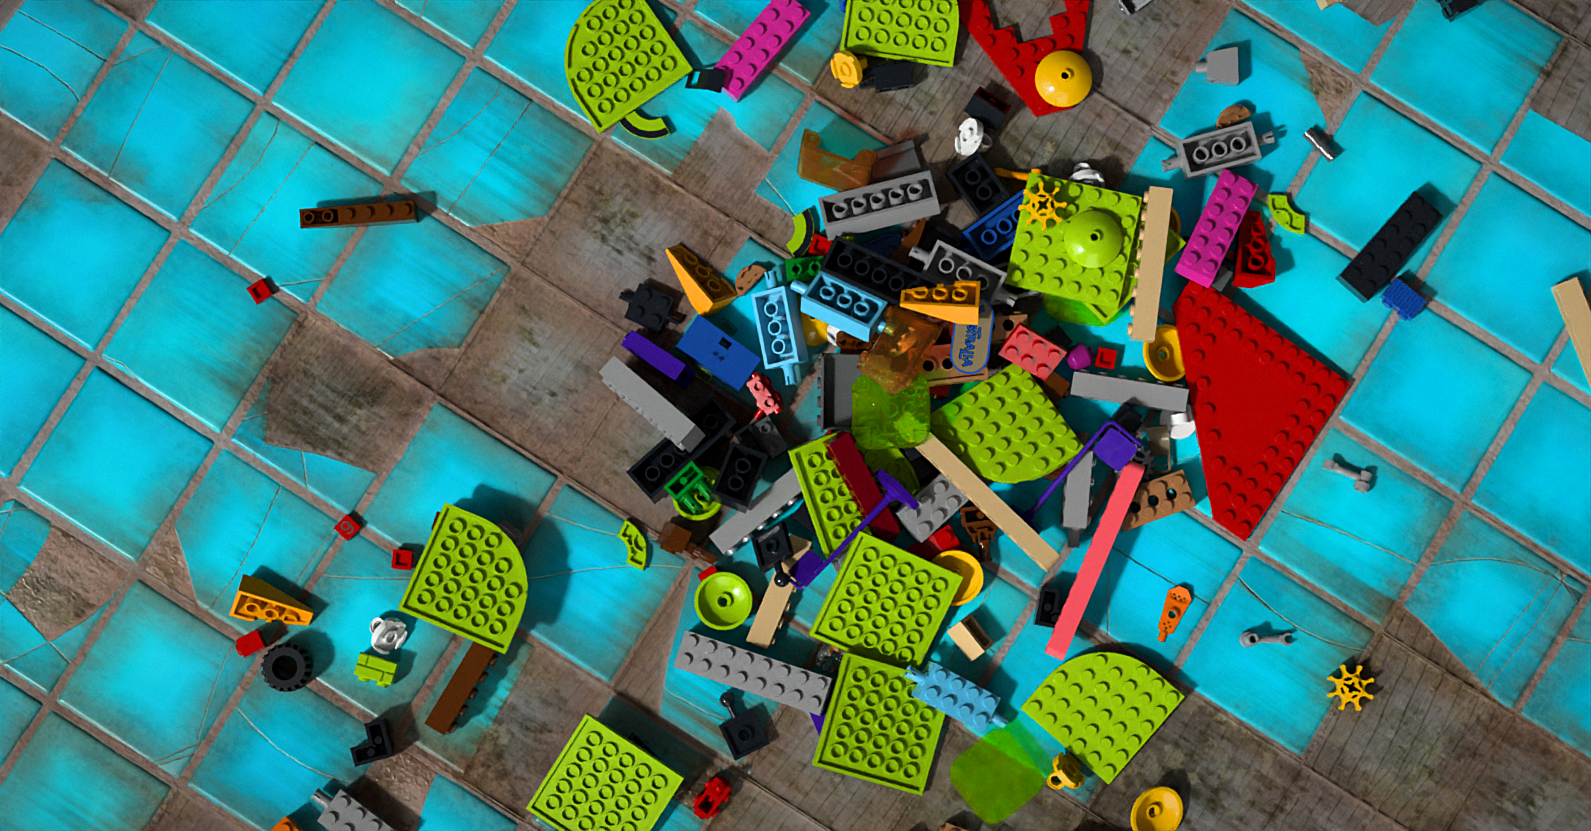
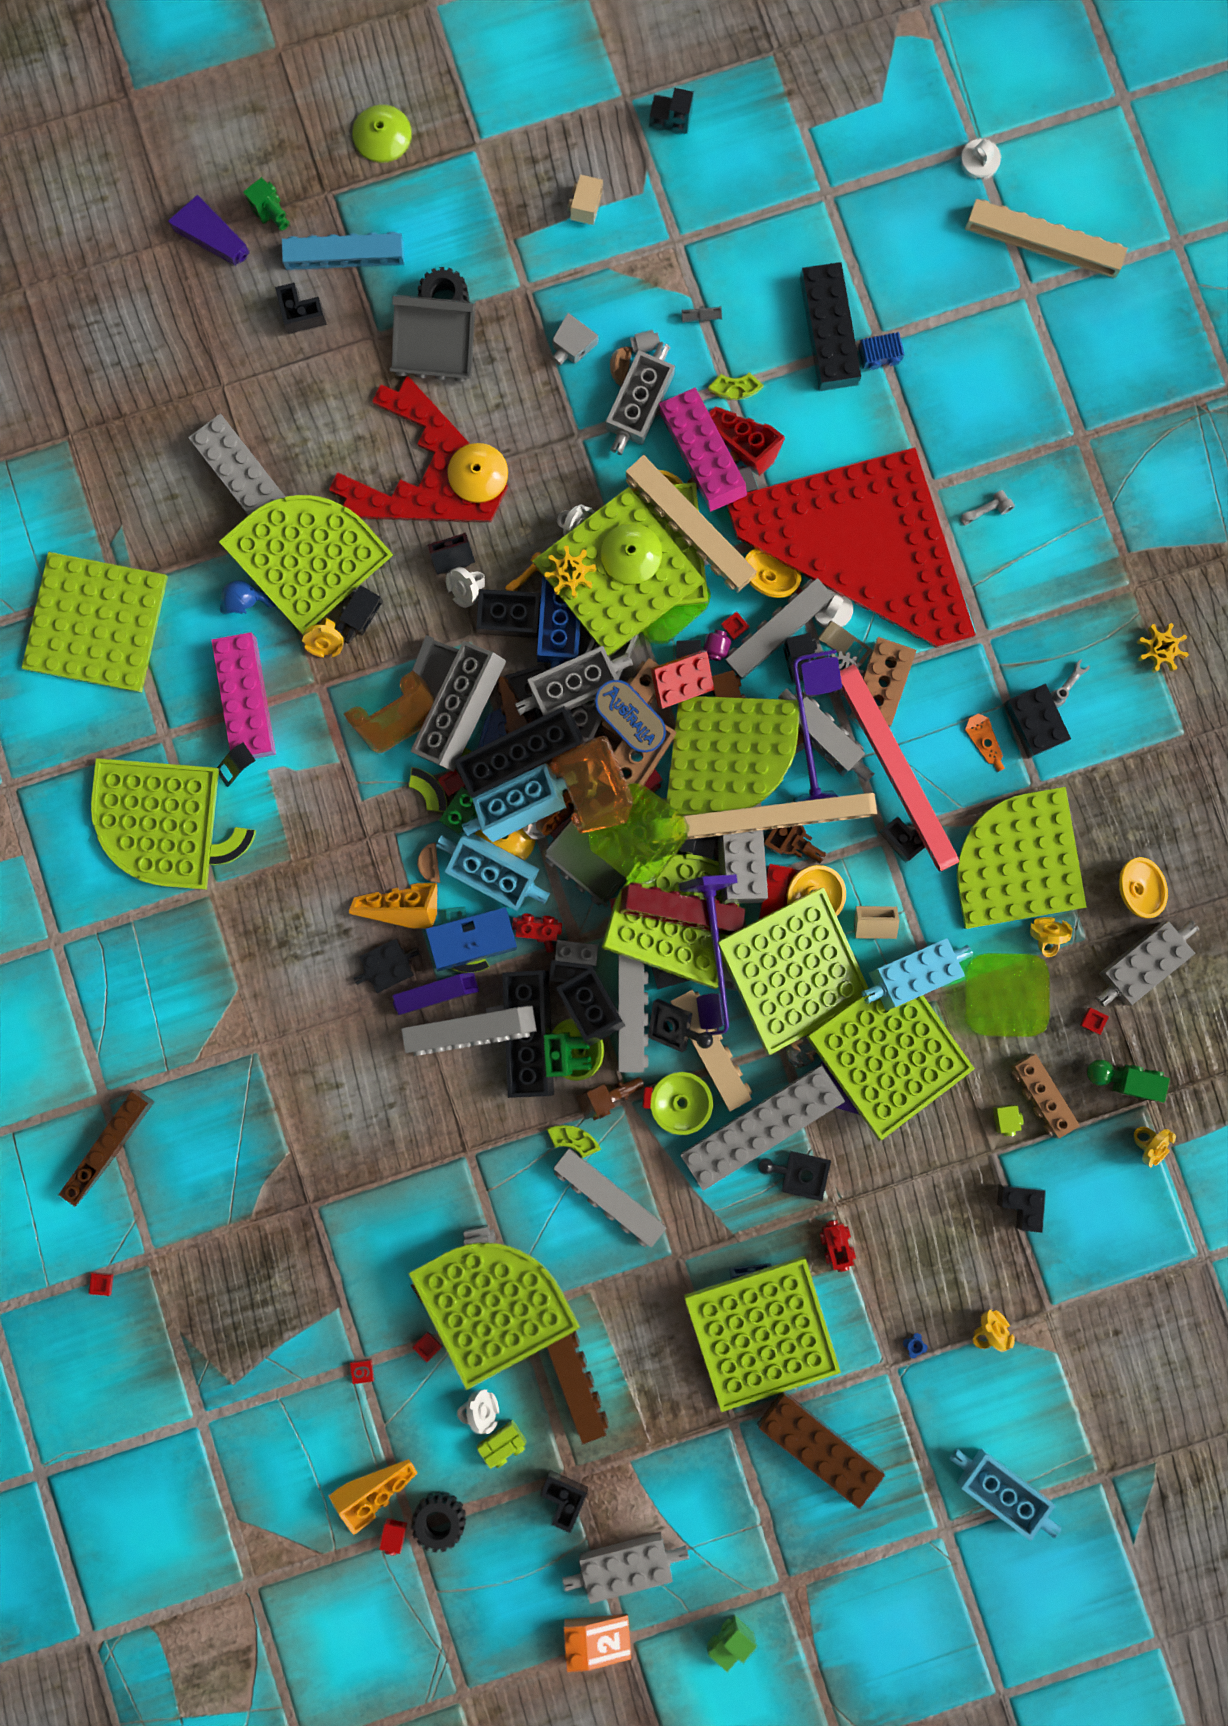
camera: 50 degrees left, 0 degrees up
light orange wedge [900,280,981,325] -> none
none -> light grey brick [553,1147,667,1248]
none -> light grey brick [630,329,660,353]
none -> black brick [1003,684,1071,759]

